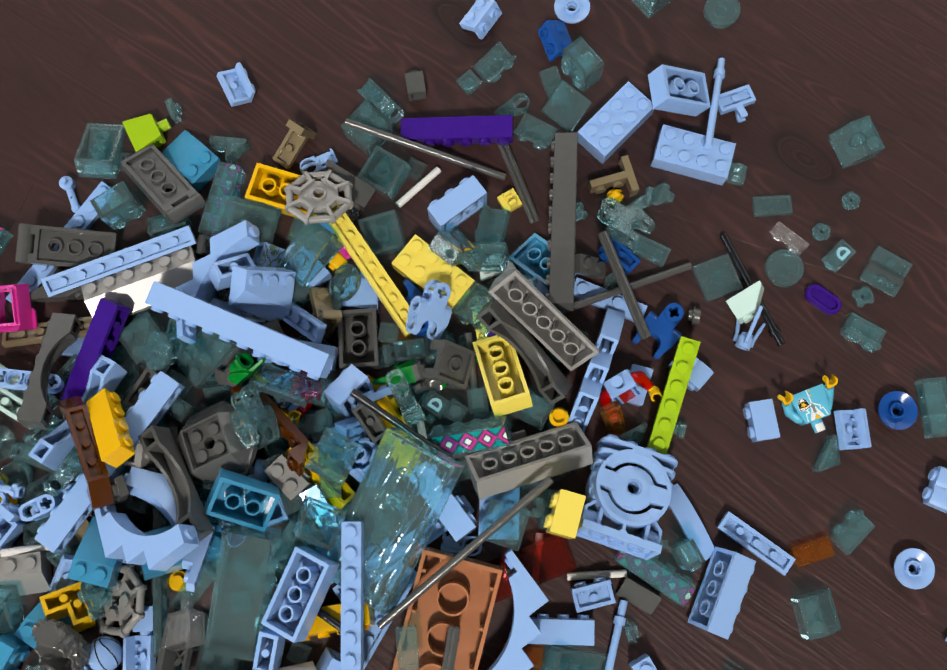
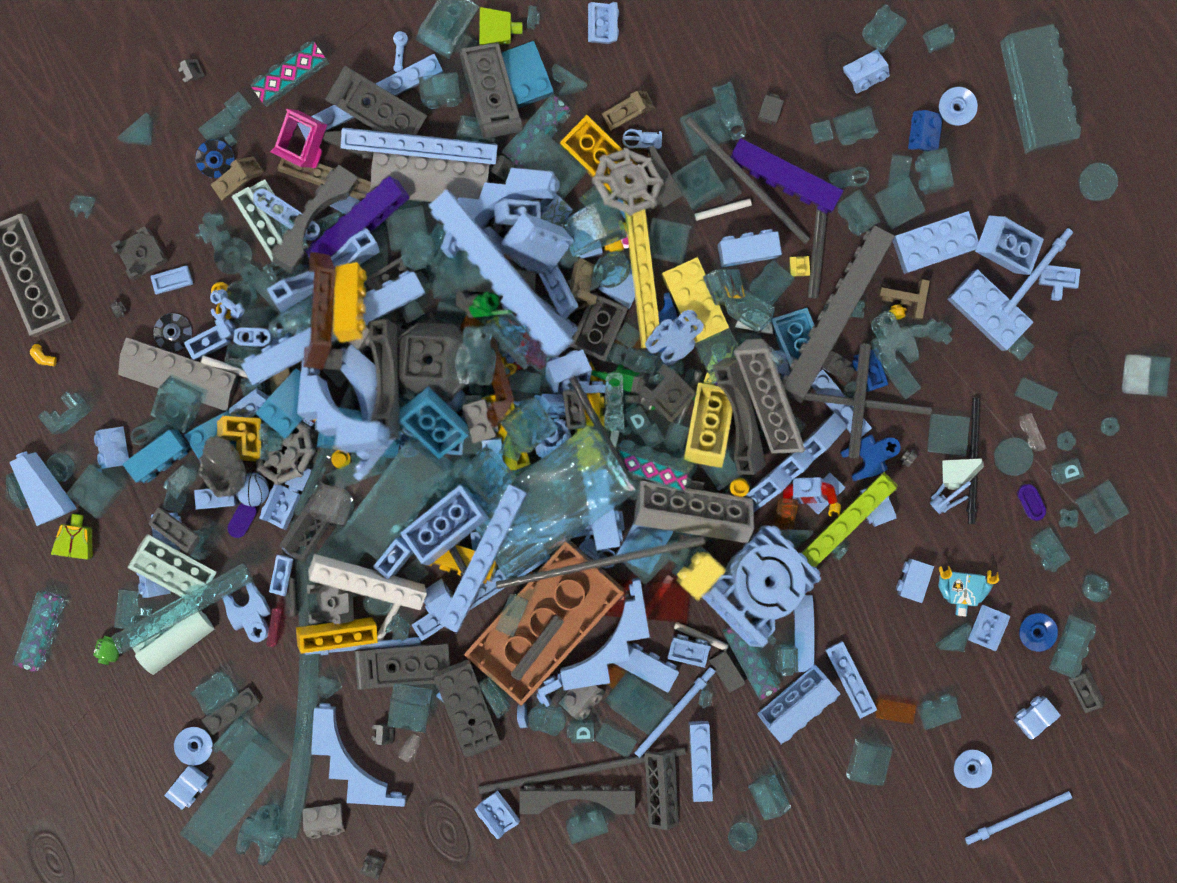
camera: 30 degrees right, 10 degrees up
none -> clear light blue hair [1081,574,1111,602]

